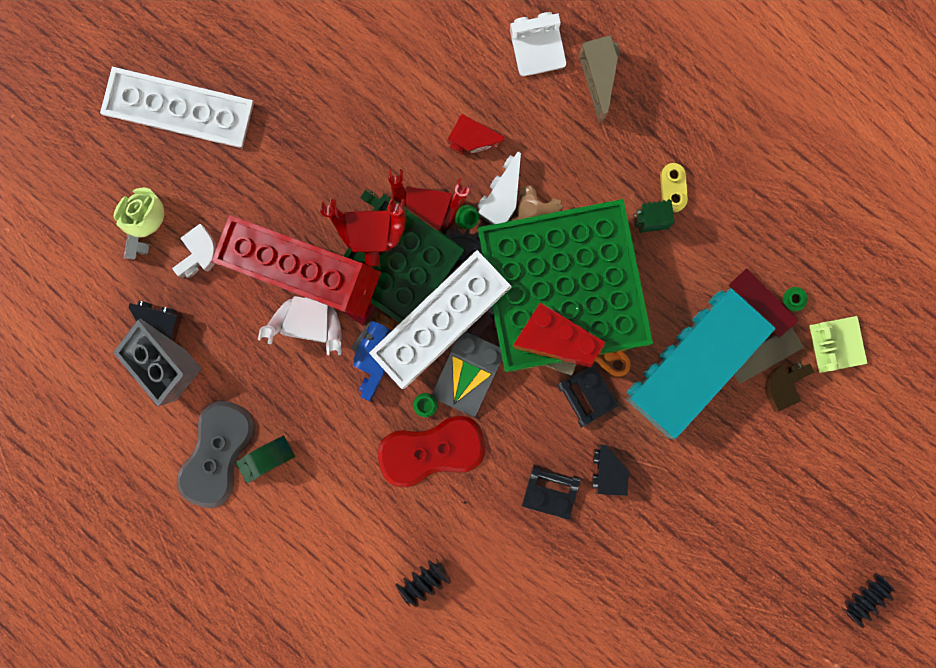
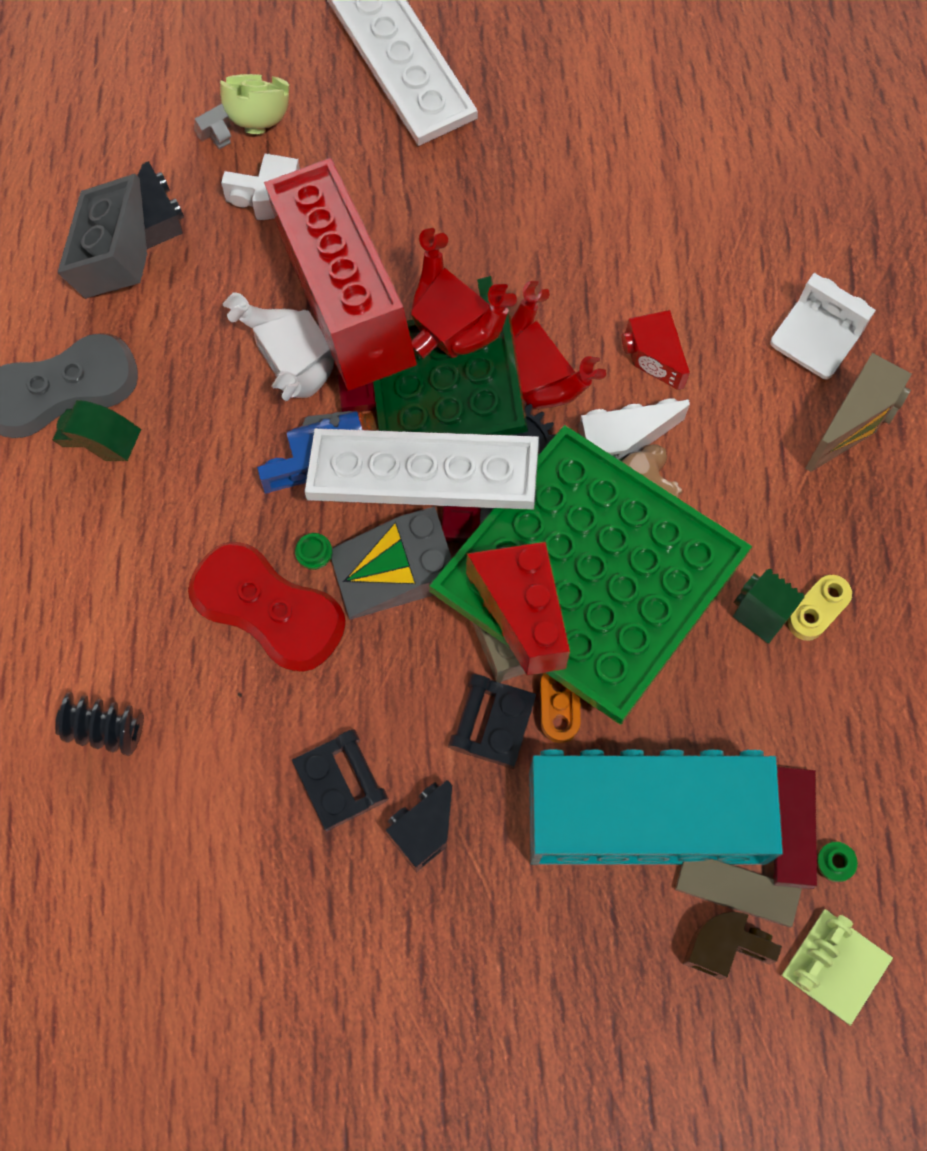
camera: 45 degrees right, 15 degrees down
green plate [455,205,479,229] -> none

